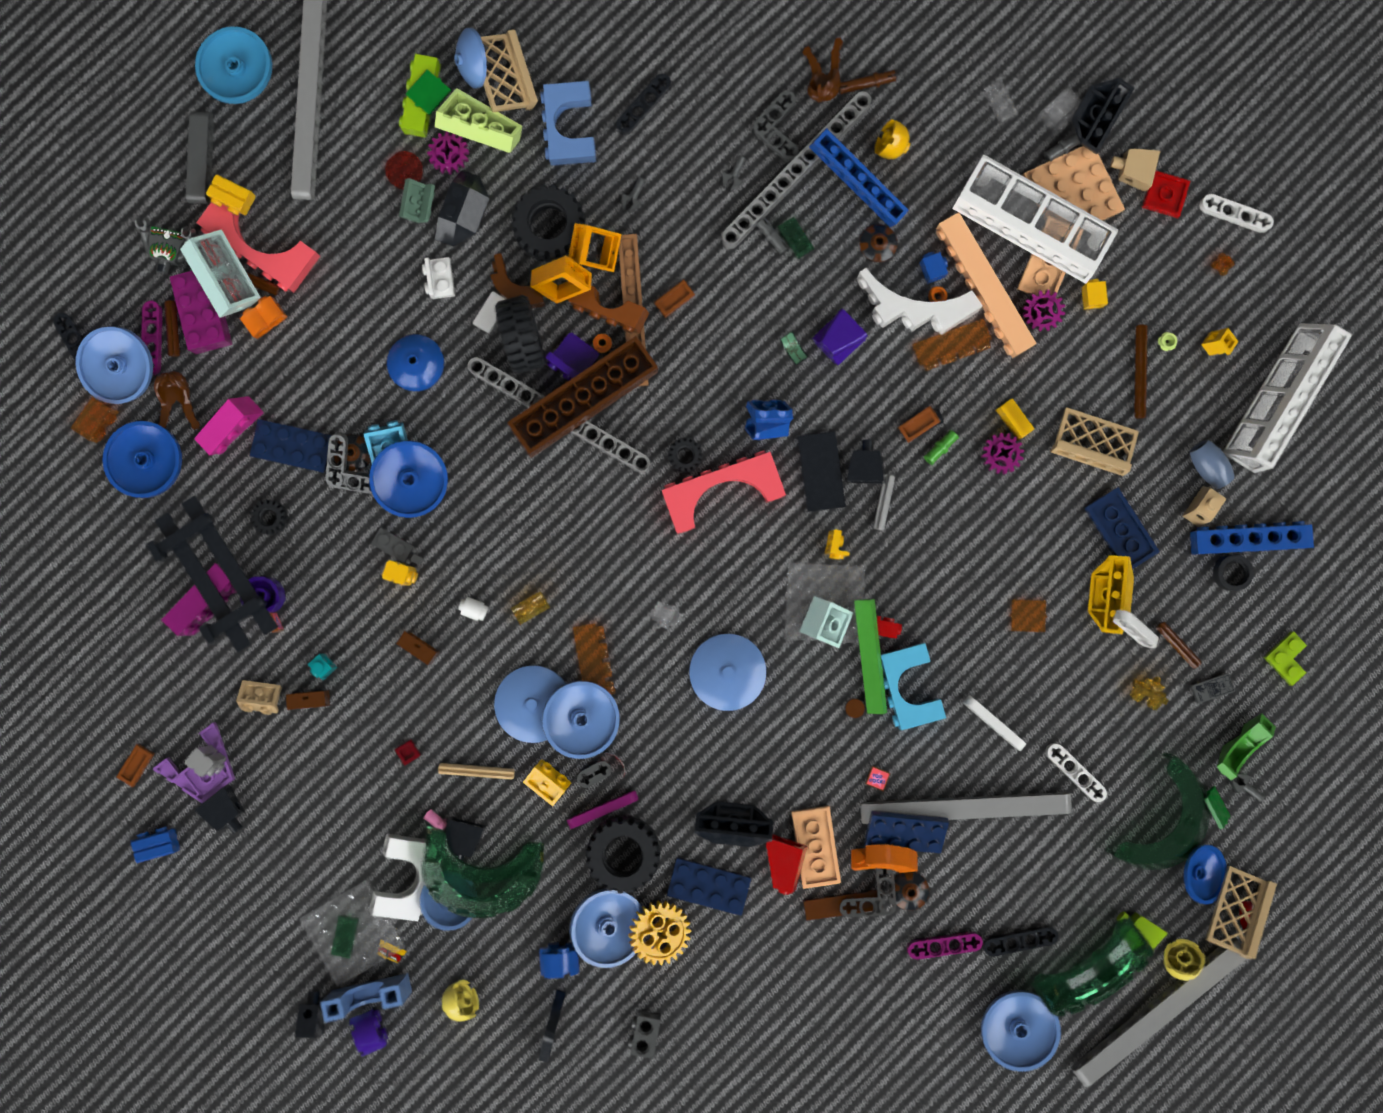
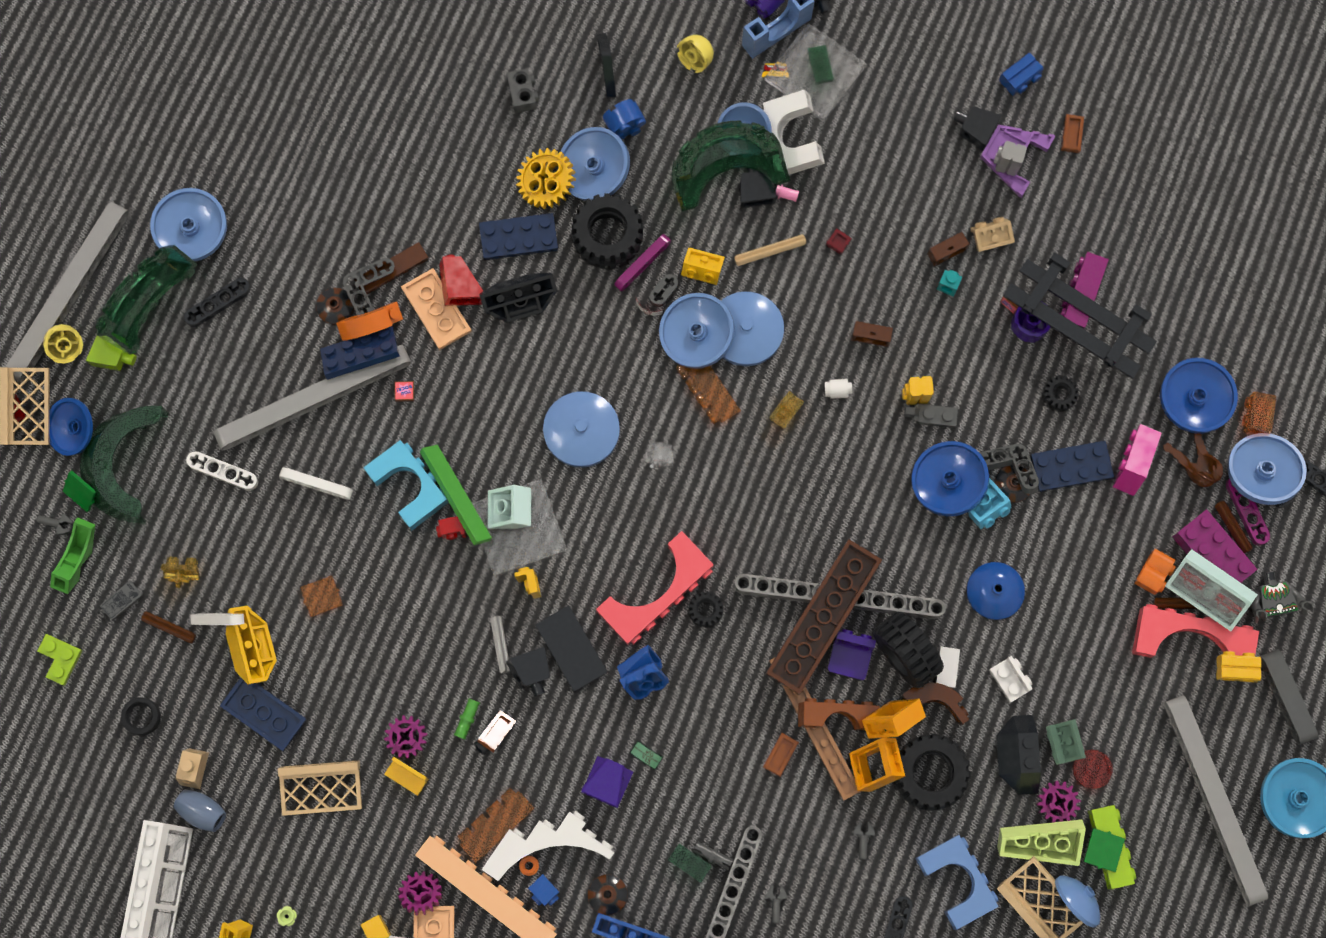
camera: 150 degrees right, 10 degrees down
orange plate [593,334,612,353] -> none
reddish brown tile [845,699,865,718] -> none
magenta beam [907,932,983,959] -> none
reddish brown axle [1134,324,1148,419] -> none
blue brick [1190,521,1314,555] -> none

